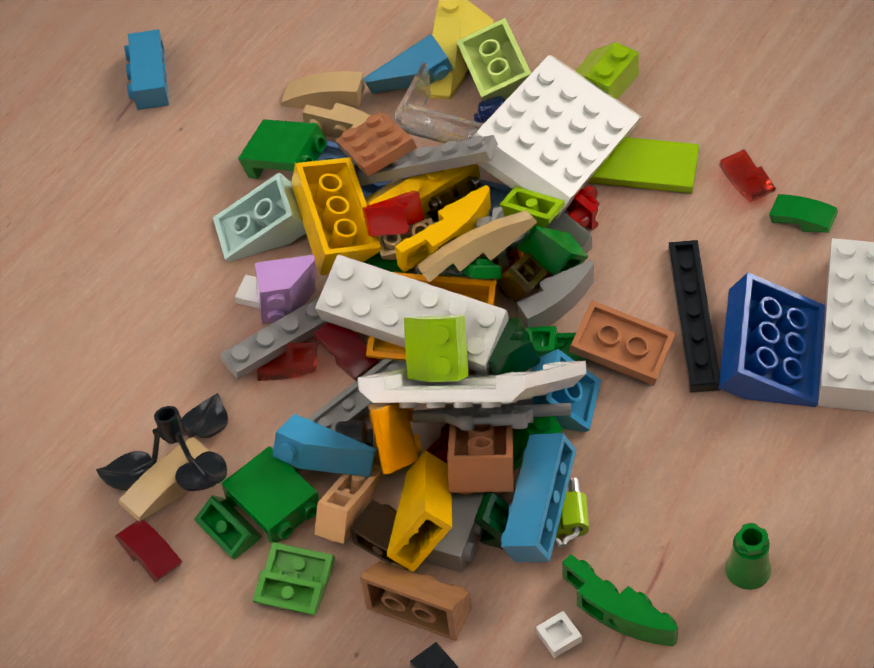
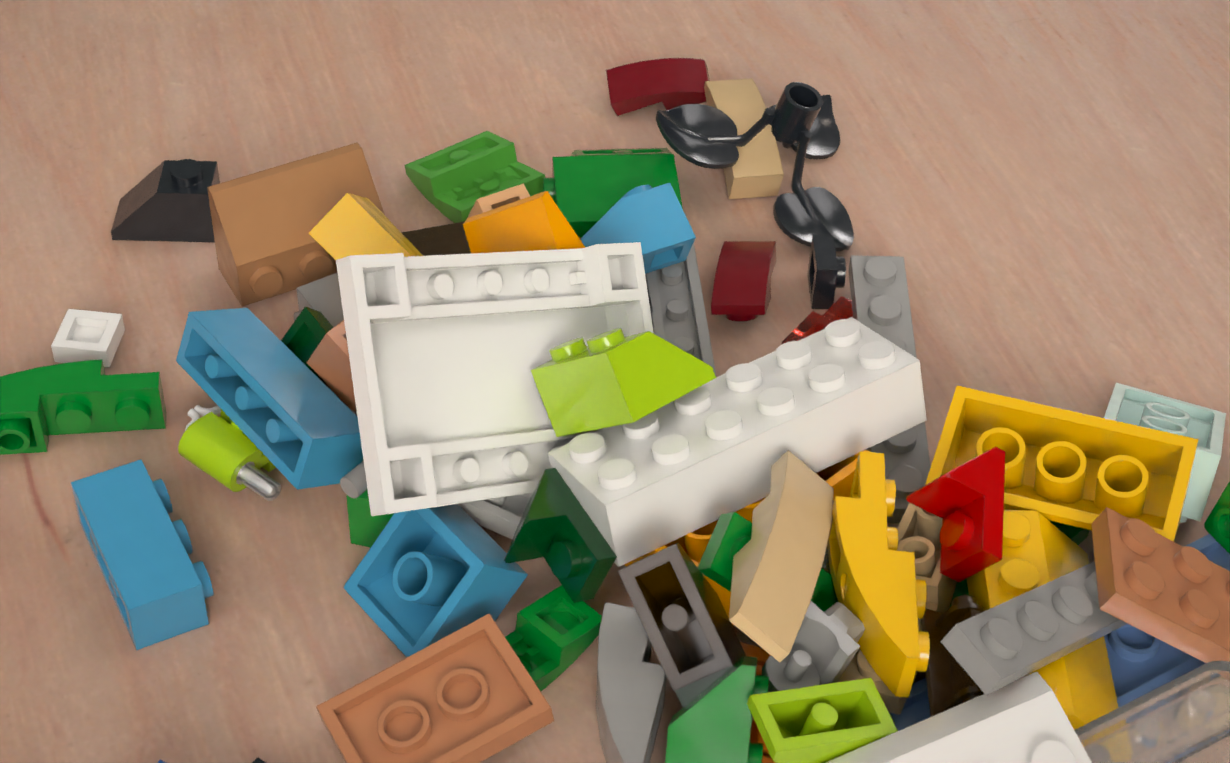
camera: 120 degrees right, 10 degrees down
white tile [235,274,259,309] -> none
lavender slope [255,255,315,324] -> none
none -> dark azure brick [71,459,214,650]
none -> dark red slope [711,241,776,322]
none -> black plate [807,234,846,309]

